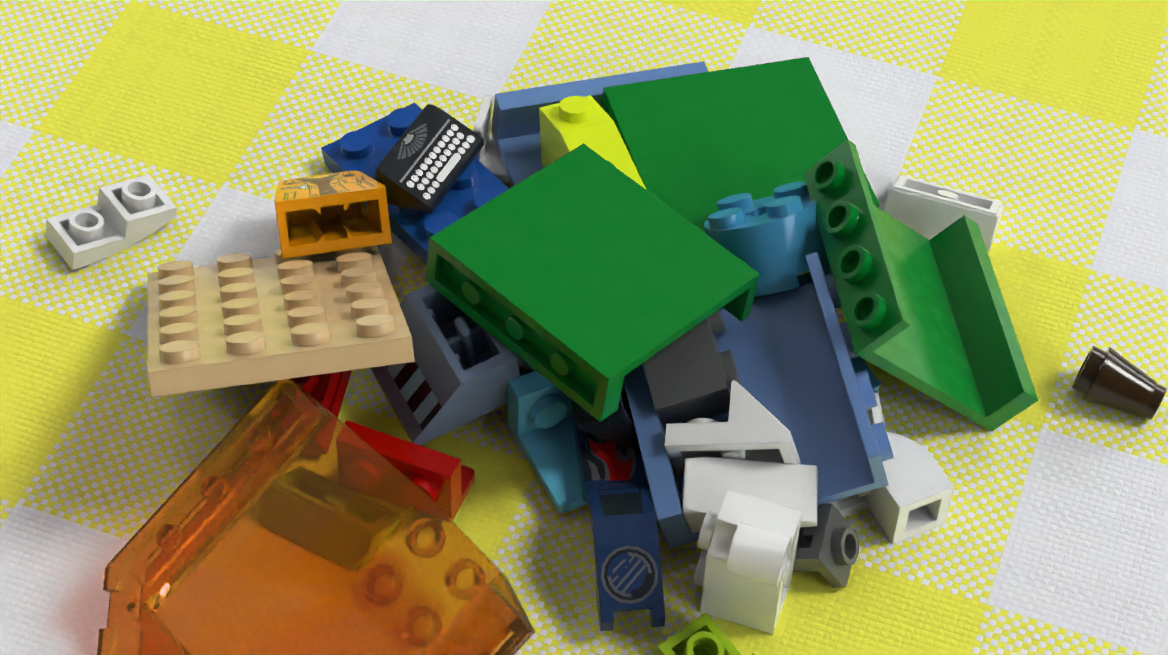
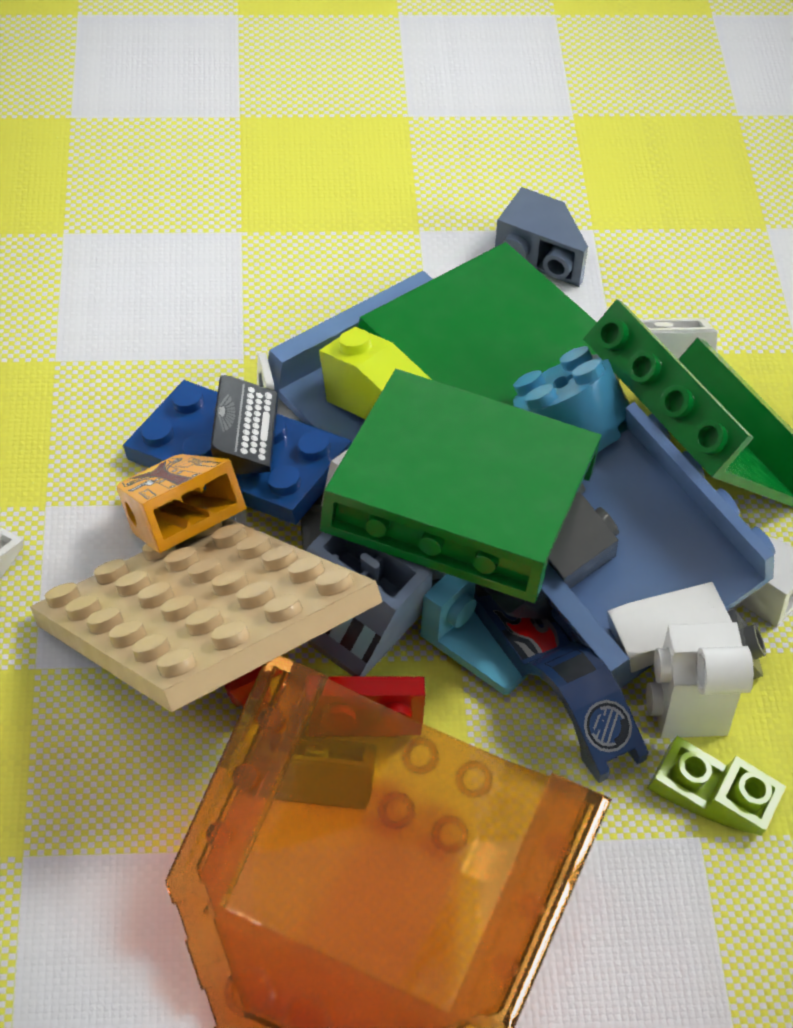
camera: 25 degrees left, 0 degrees up
white slope [664,380,801,476] -> none
none -> sand blue slope [495,187,588,287]

